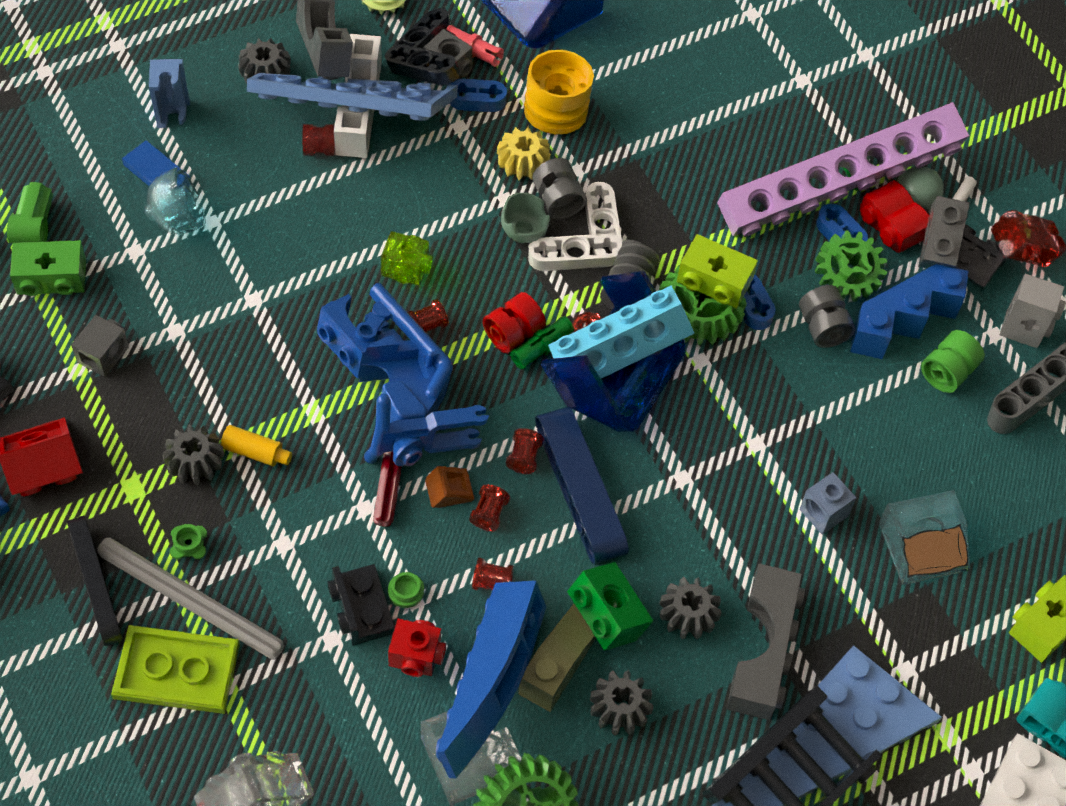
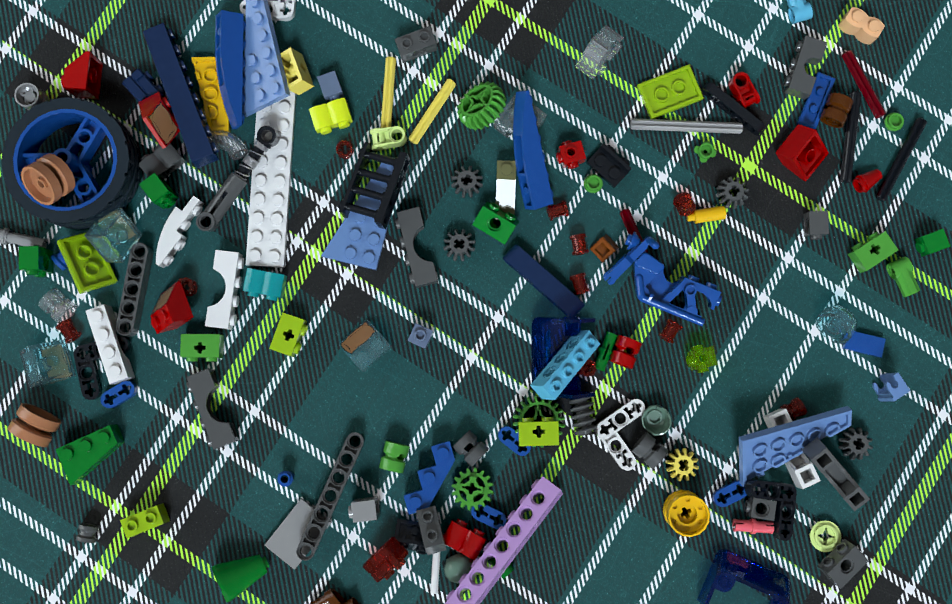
camera: 155 degrees right, 25 degrees up
none -> clear red wheel [673,192,696,217]
none -> red piece [728,72,760,109]

